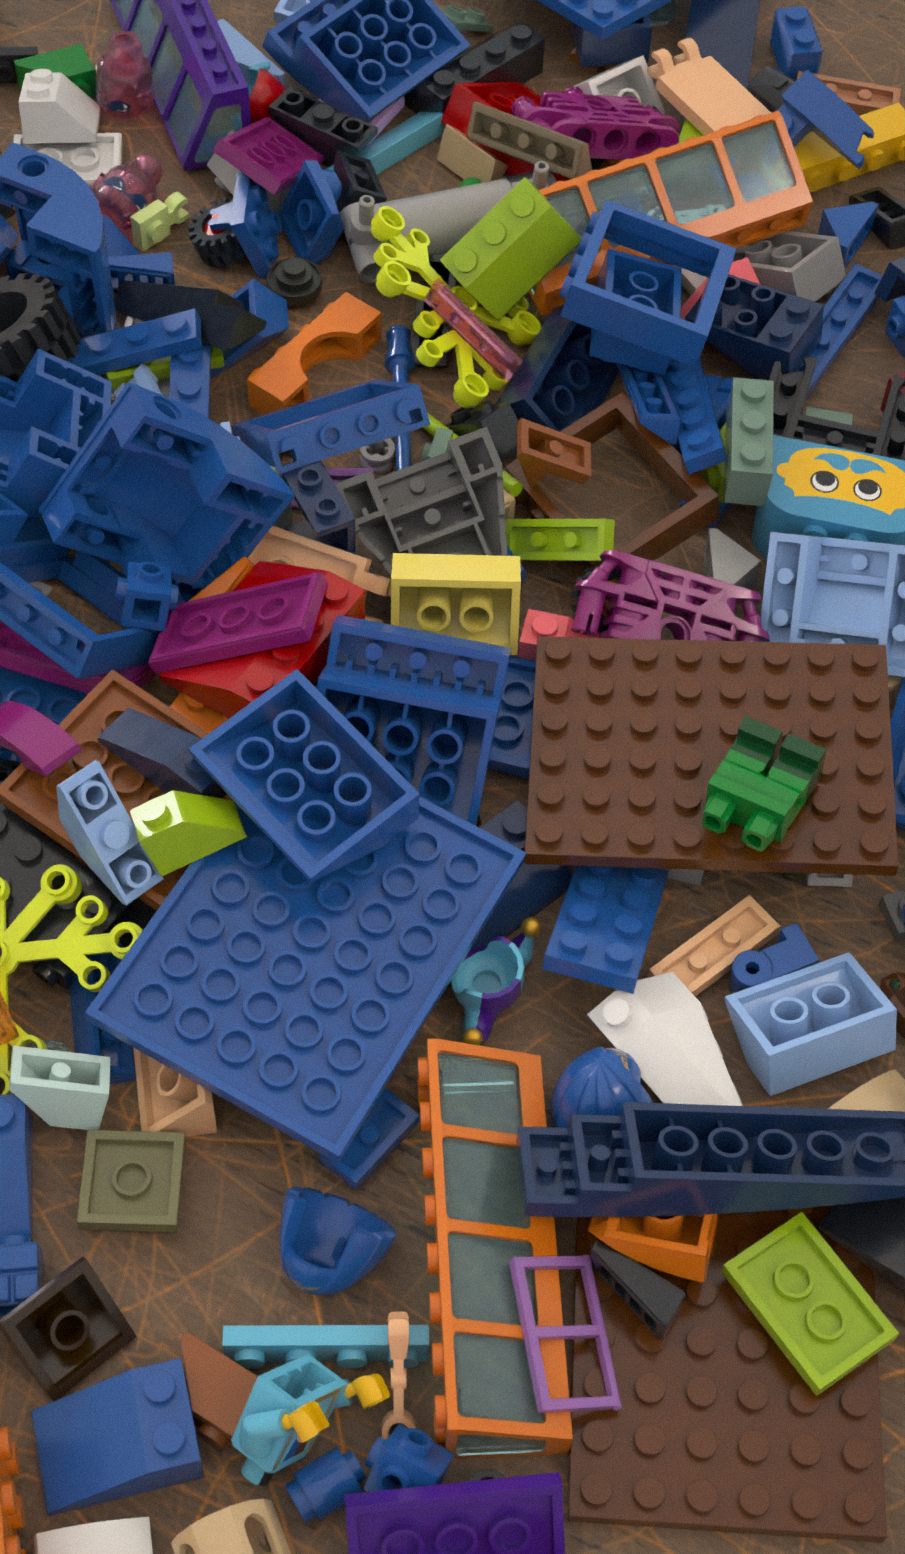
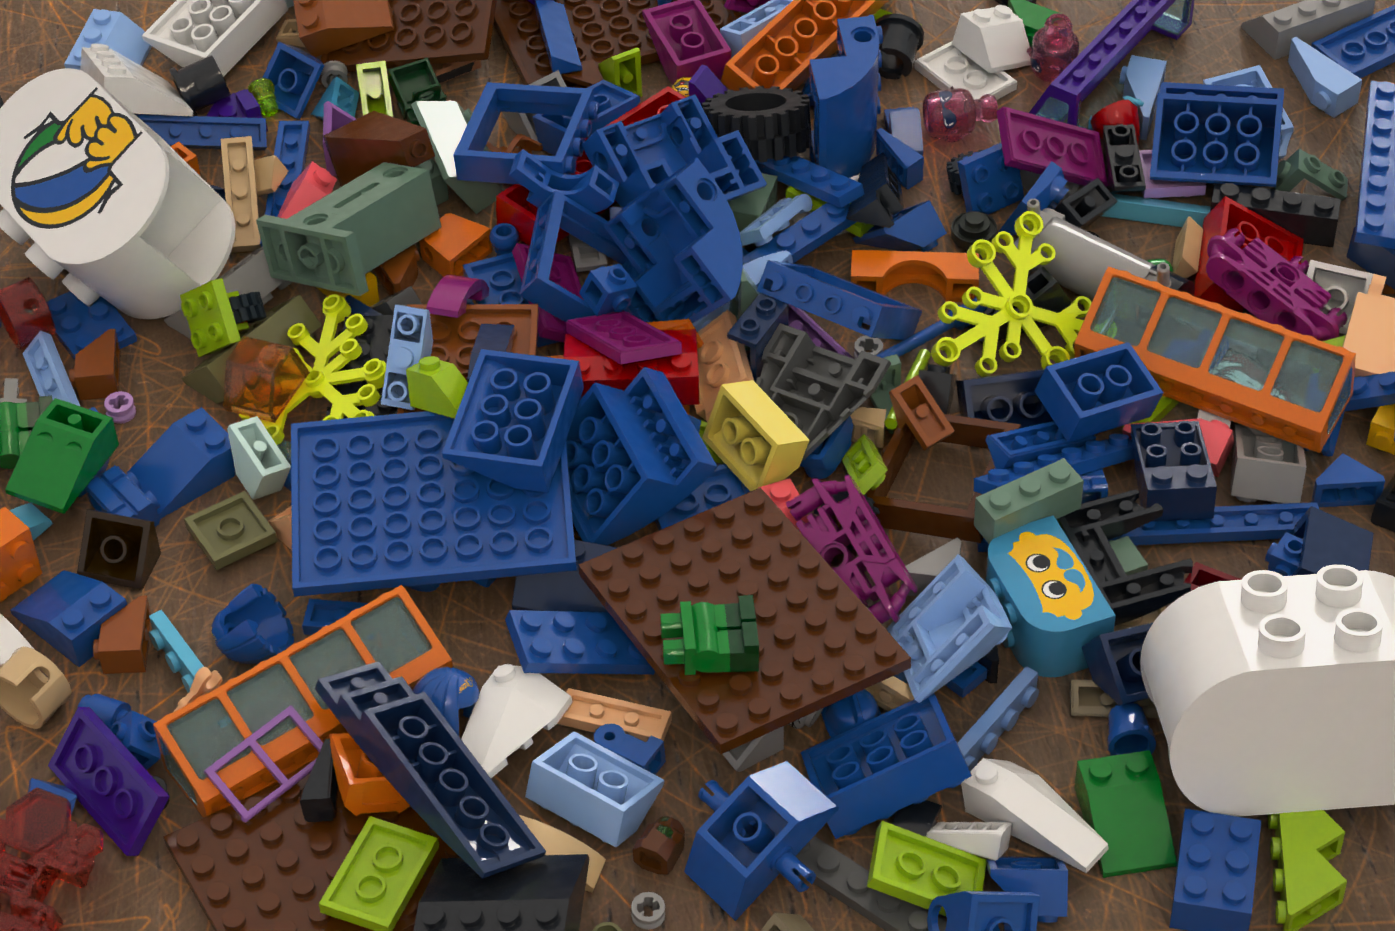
camera: 60 degrees right, 10 degrees down
yellowish green plate [130,192,190,252] -> none
medium azure torso [231,1354,390,1486] -> none
clear pink slope [424,278,525,381] -> none
lime slope [440,177,582,321] -> none
medium azure piece [451,917,541,1046] -> none
dark tan slope [467,102,592,179] -> none
blue window [559,199,736,367] -> none

